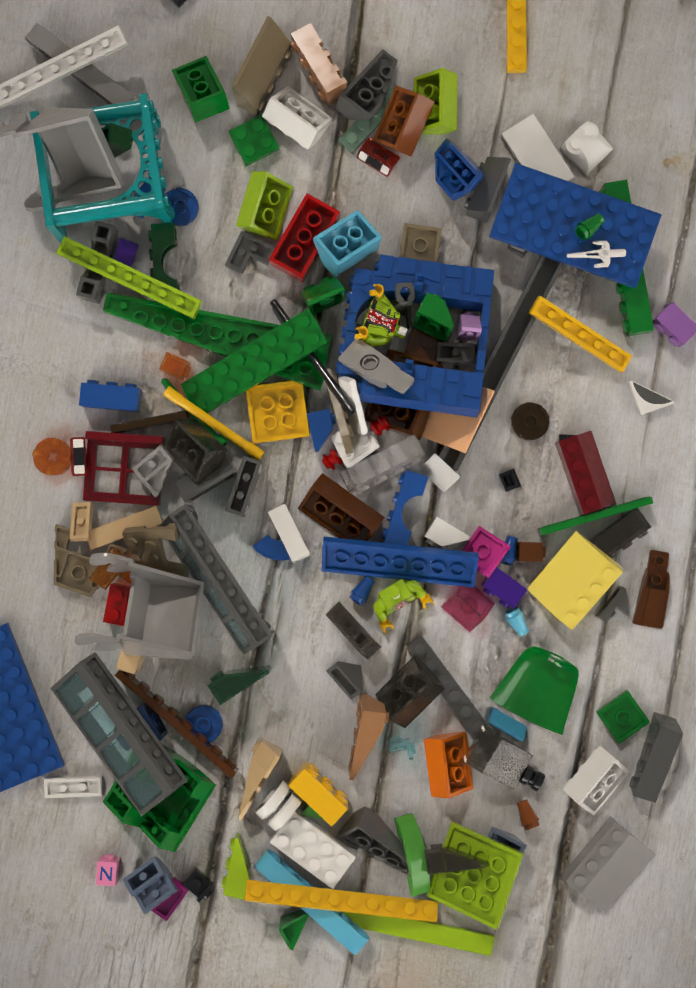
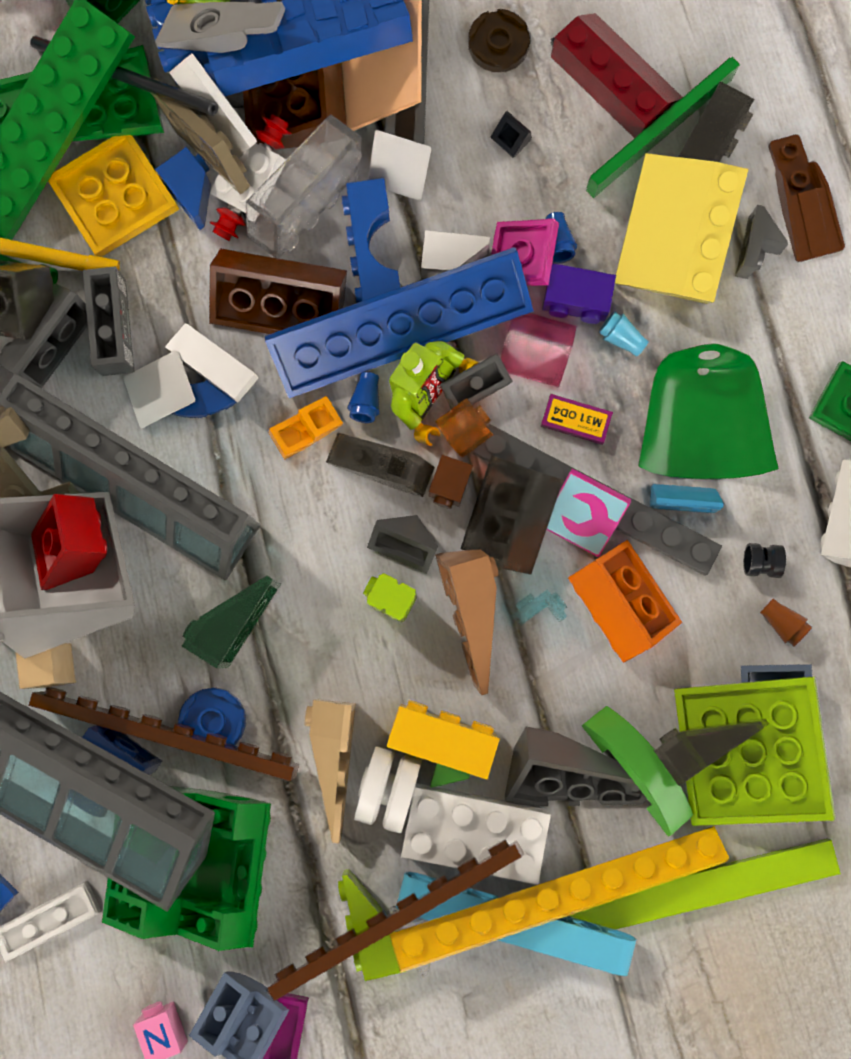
camera: 25 degrees left, 5 degrees down
black bracket [183,868,214,903] -> none
green slope [279,909,309,951] -> none
clear smoke slope [463,726,533,789] -> none
reddish brown brick [517,542,546,562] -> none
none -> red slope [31,494,107,590]
none -> white sticker [123,350,195,428]
none -> reddish brown plate [267,839,524,1001]
none -> light orange slope [268,396,343,460]
none -> lime brick [363,573,417,623]
none -> reddish brown brick [429,455,473,509]
none -> clear orange brick [435,398,493,458]
none -> dark grey slope [440,353,513,414]
none -> tile [540,394,613,445]
none -> tile [540,468,631,557]

